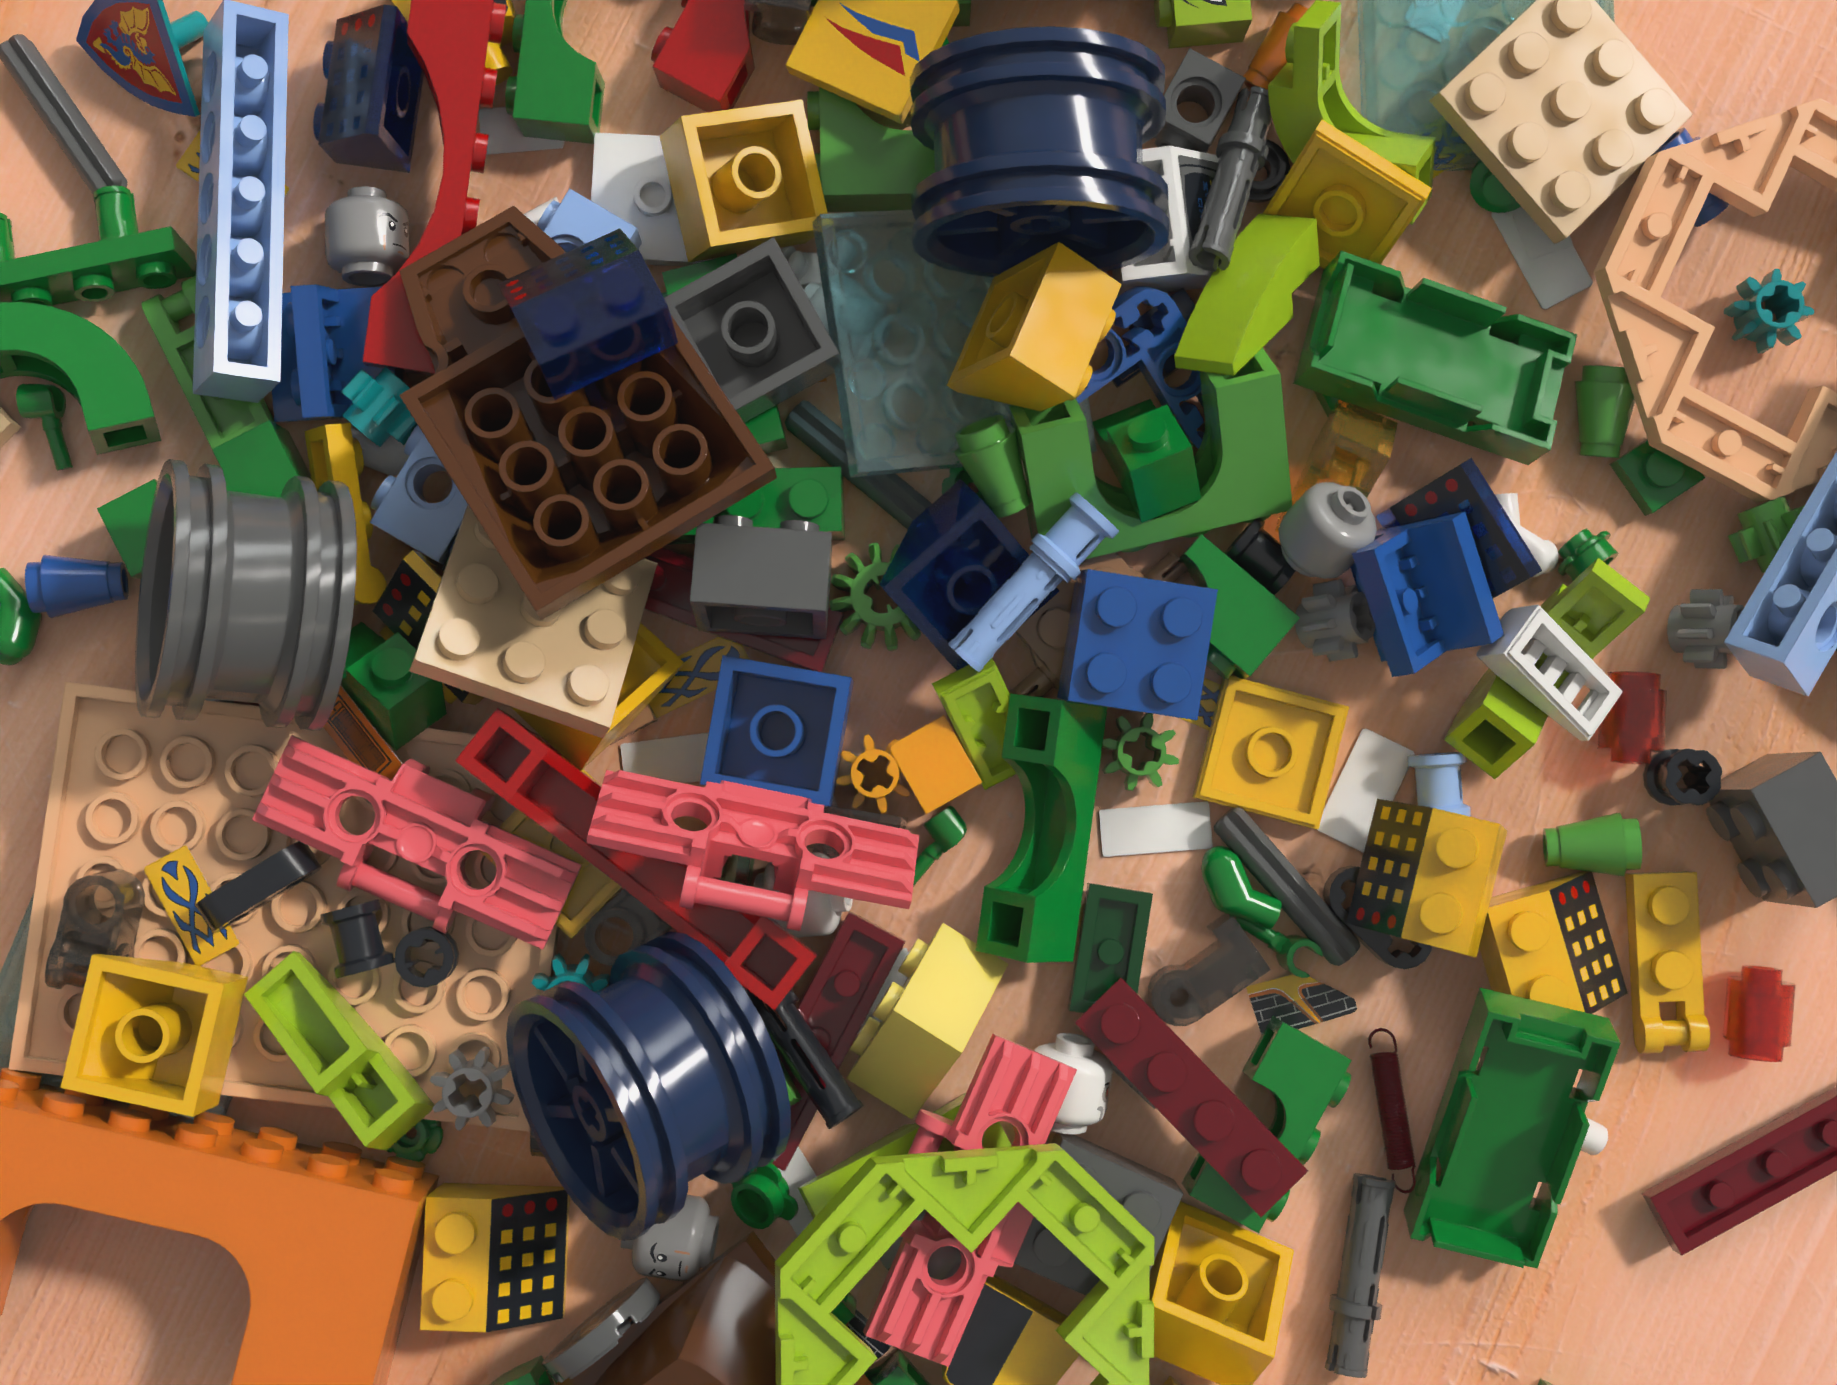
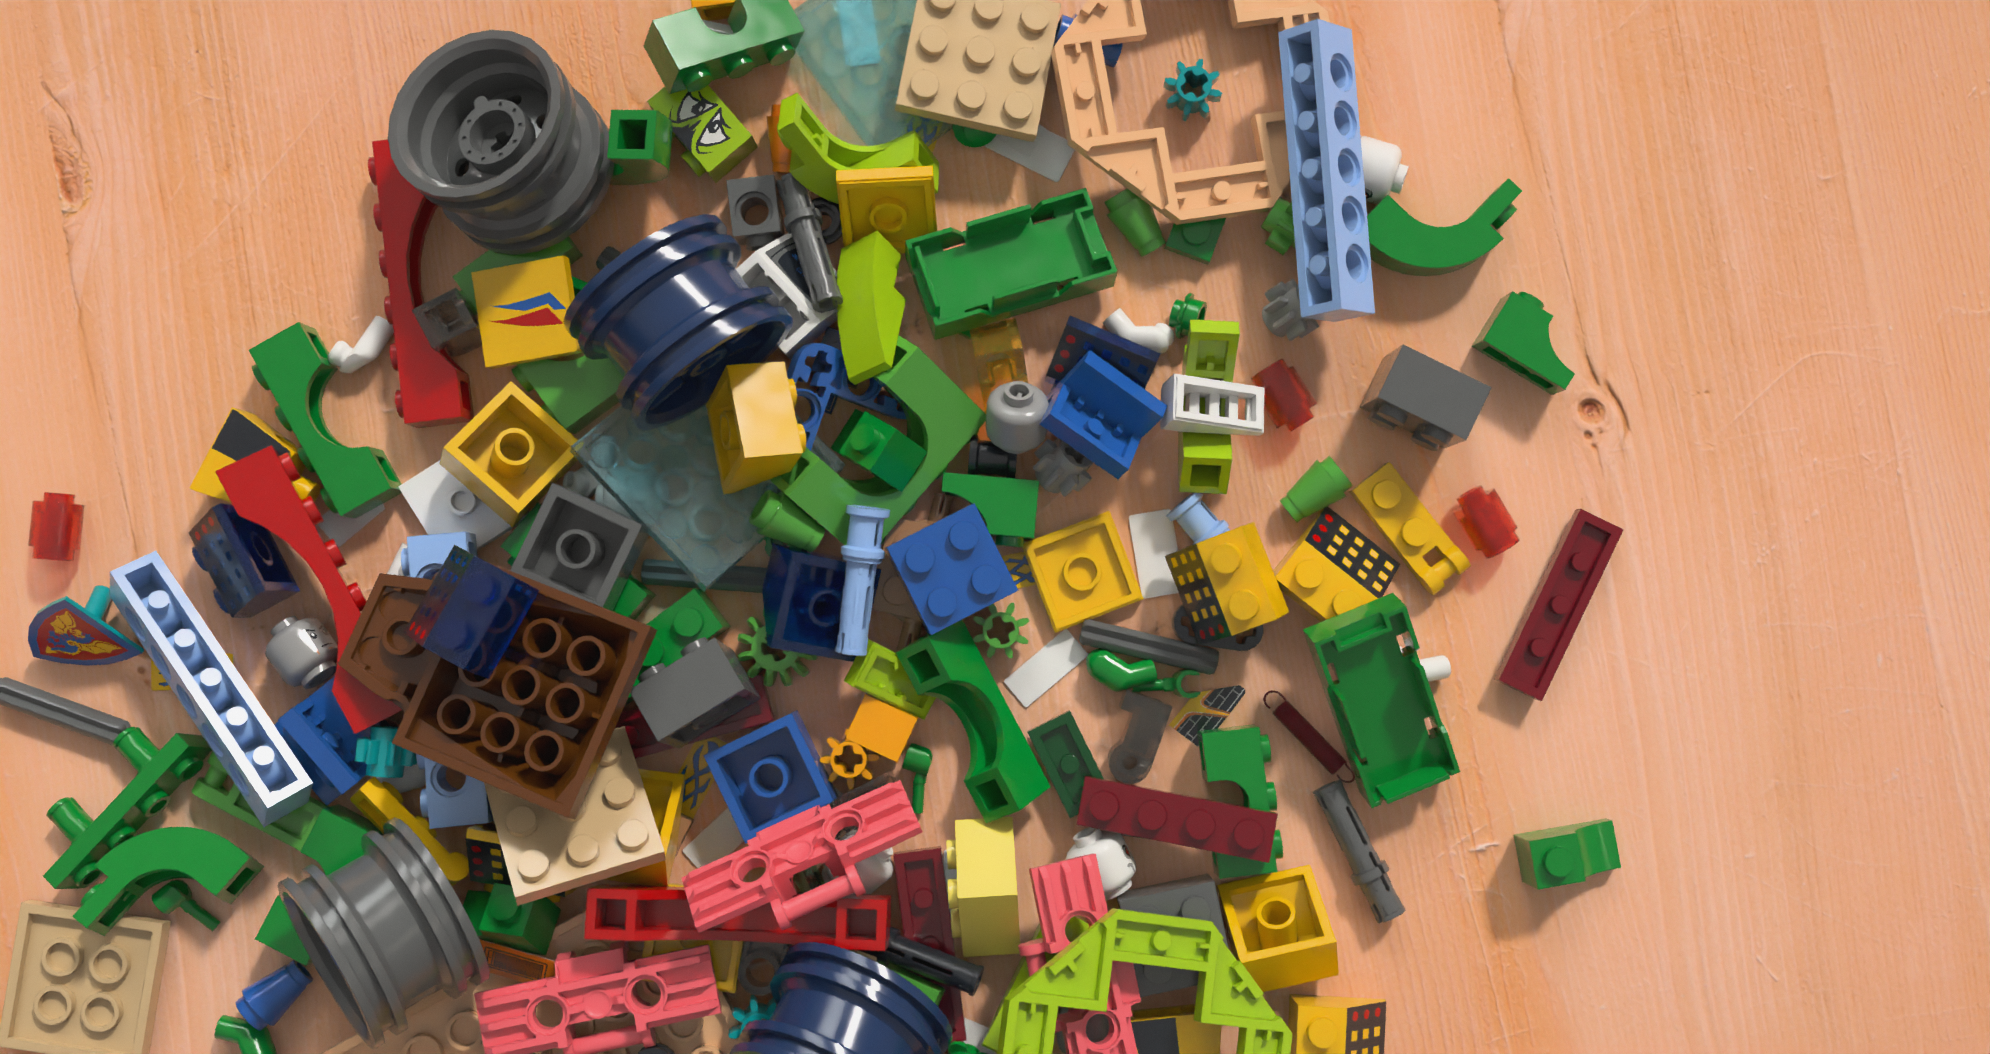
camera: 35 degrees left, 0 degrees up
black bush [1643,749,1722,806] -> none

